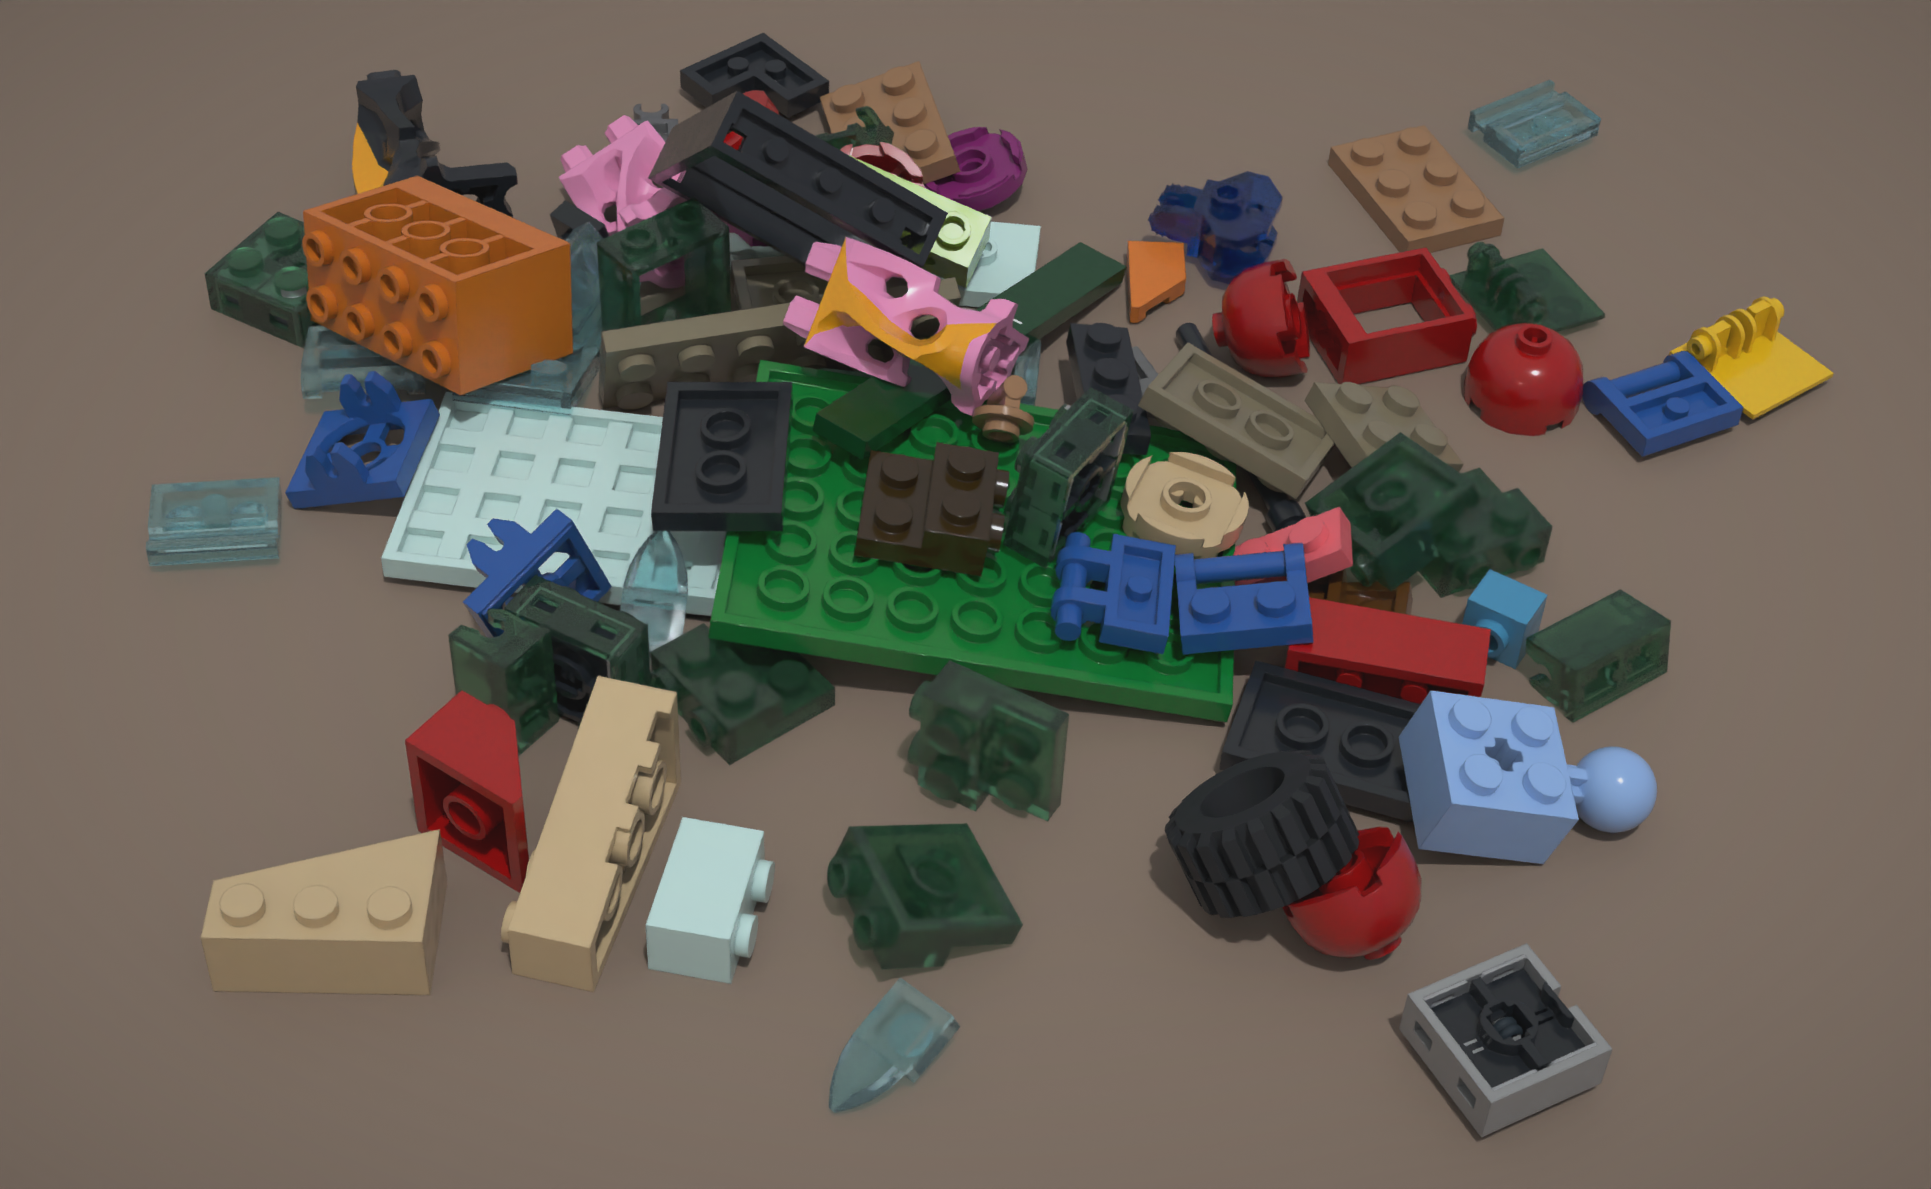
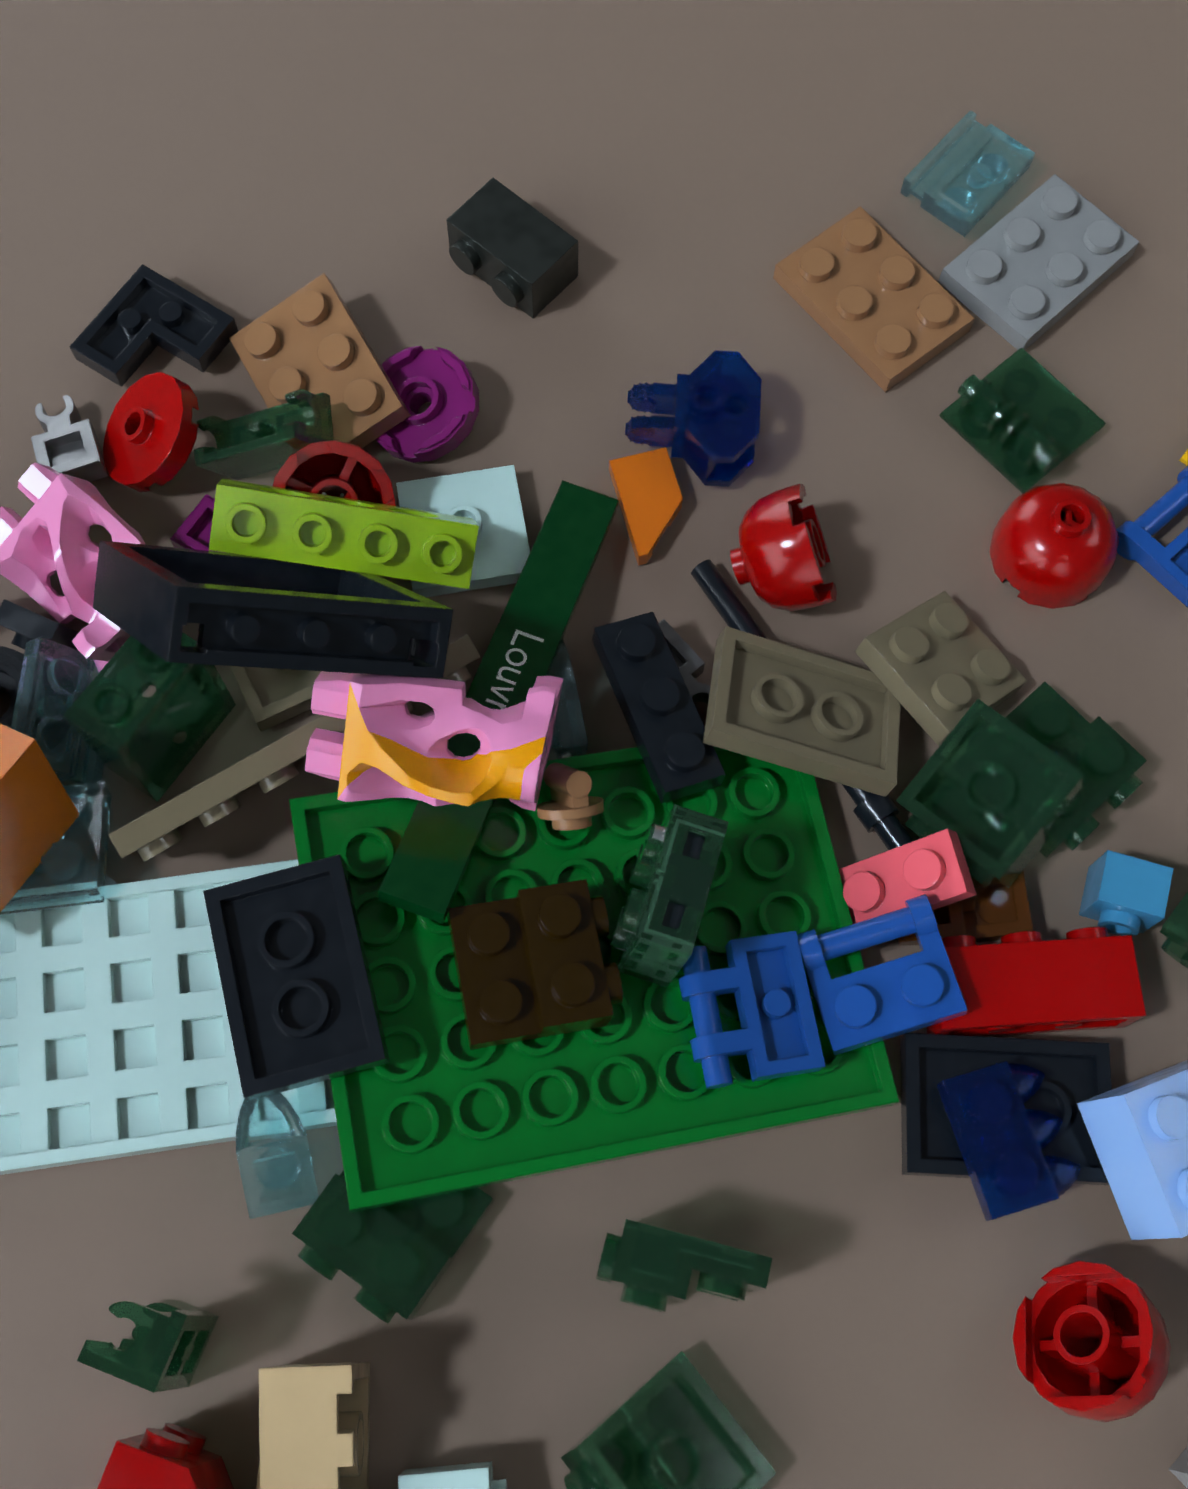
camera: 15 degrees left, 25 degrees up
blue piece [463,508,612,675] -> none
clear green piece [504,575,651,729] -> none
tan plate [1121,452,1249,559] -> none
black tyre [1165,750,1360,918] -> none
red window [1297,247,1477,384] -> none
none -> pearl dark grey brick [446,177,578,319]
none -> clear blue plate [937,1061,1081,1221]
none -> light grey plate [938,174,1139,353]

